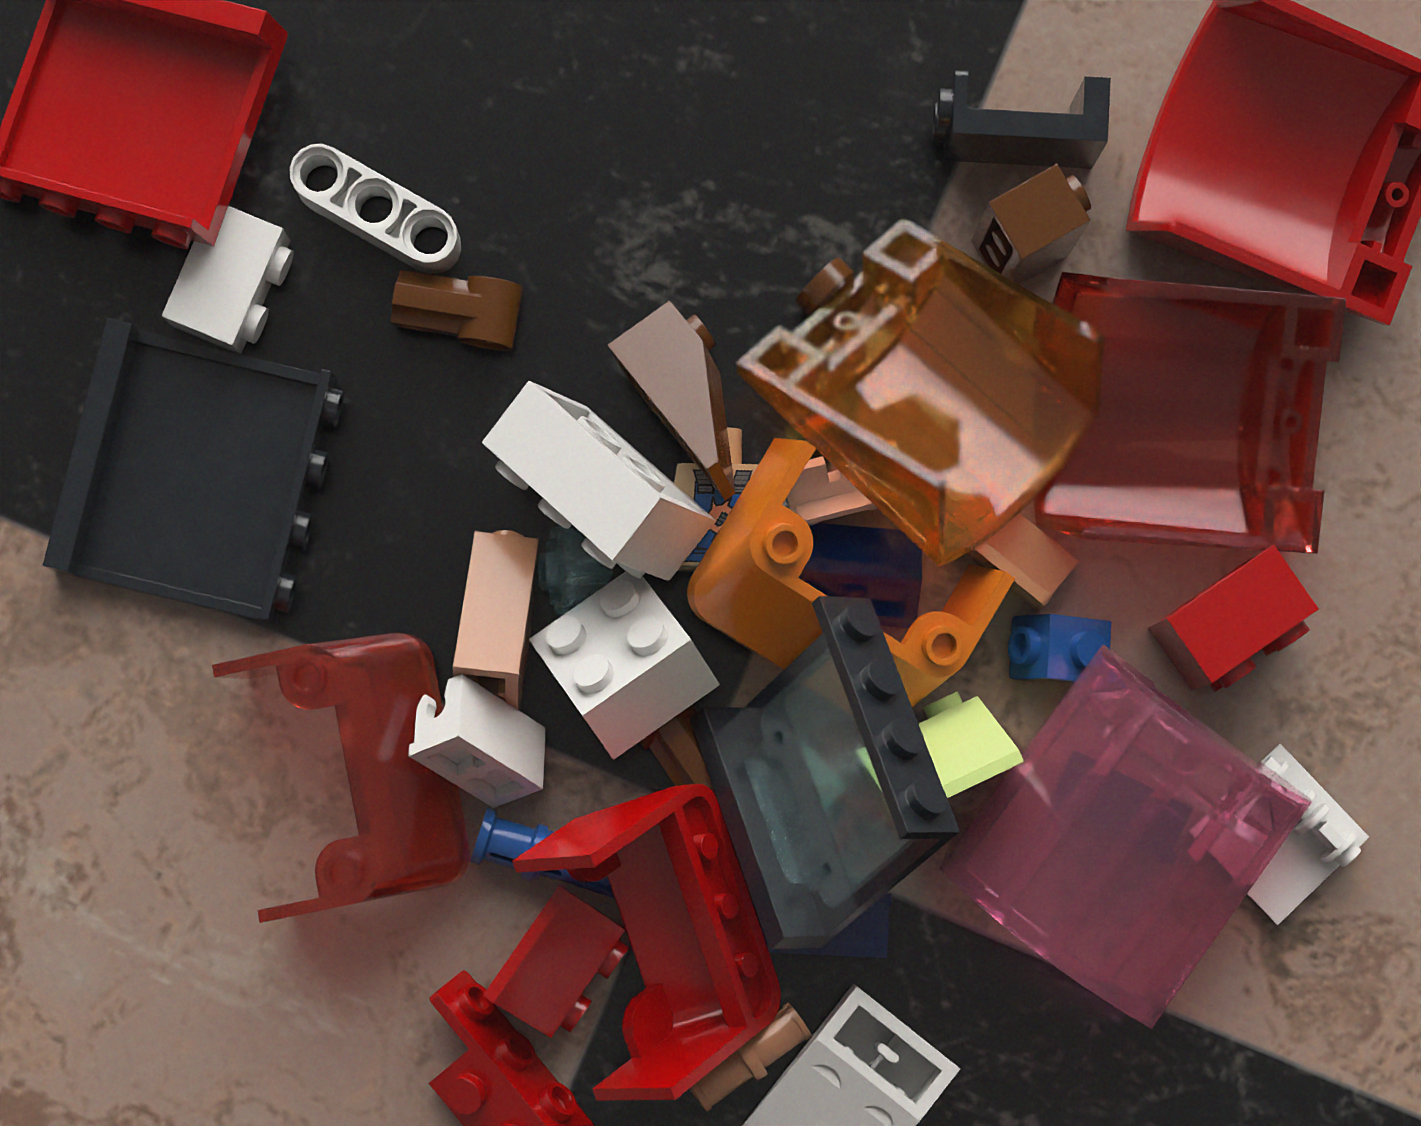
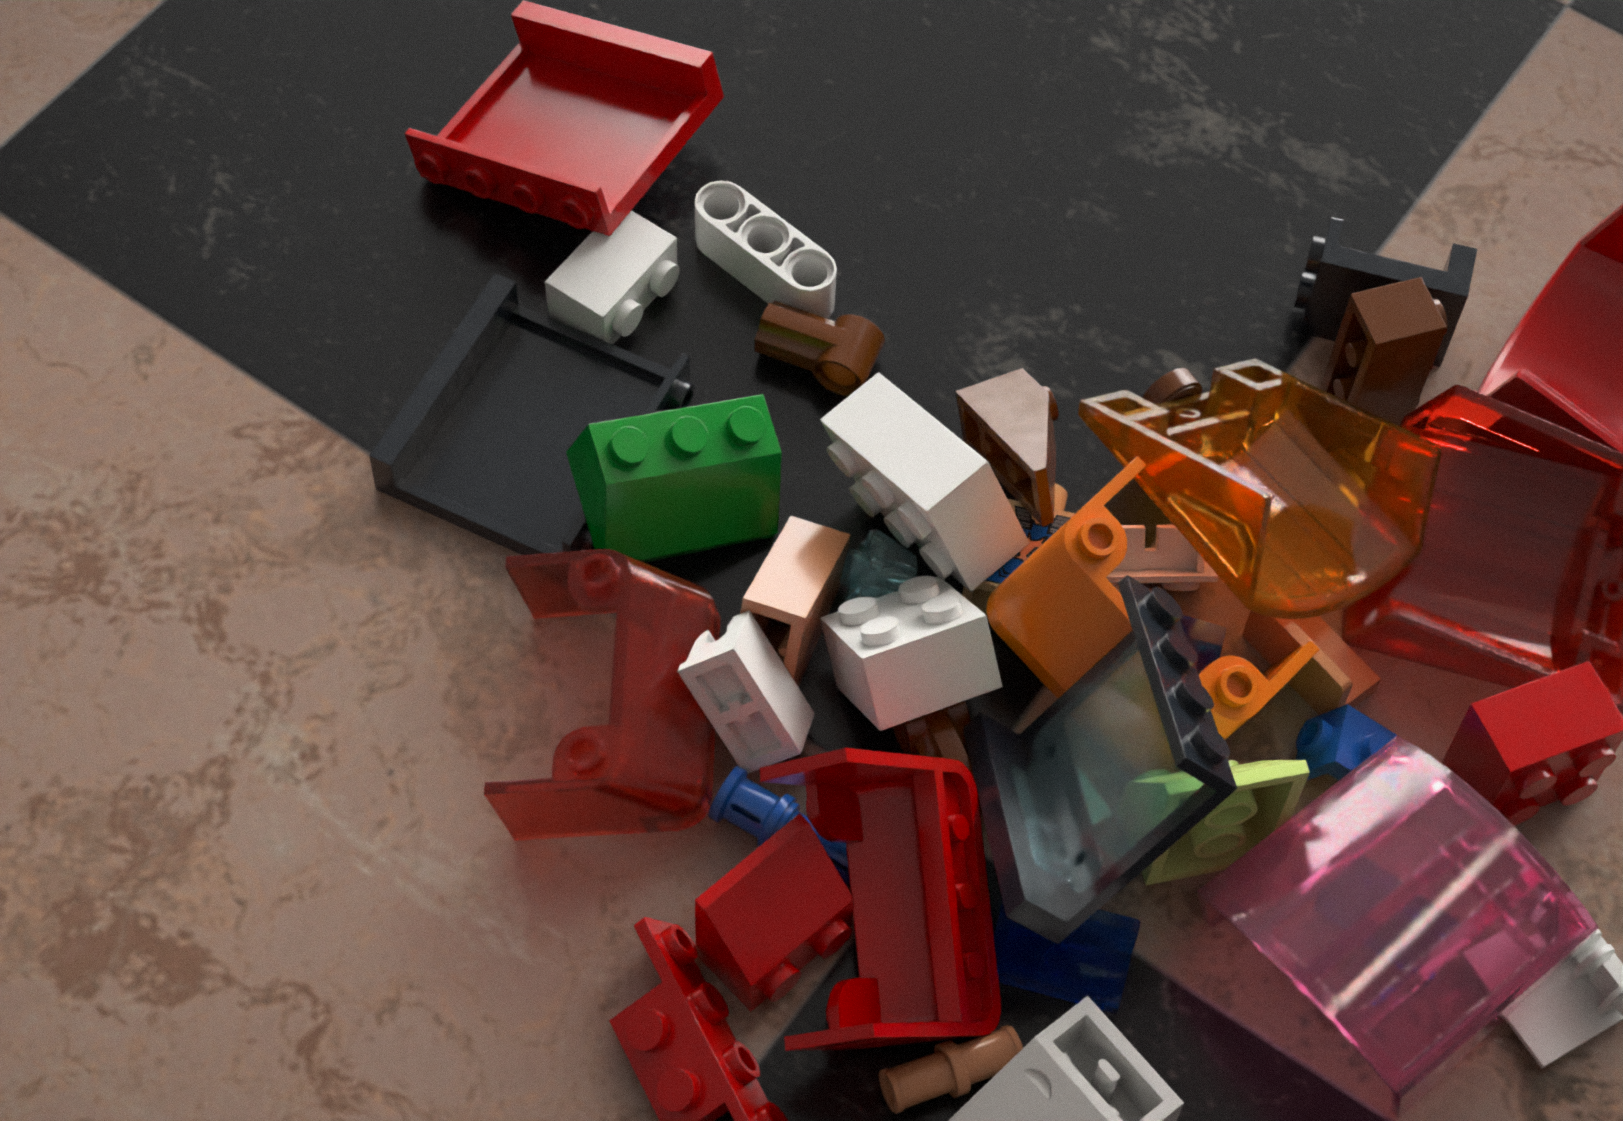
camera: 15 degrees right, 25 degrees down
none -> green slope [566,394,782,571]

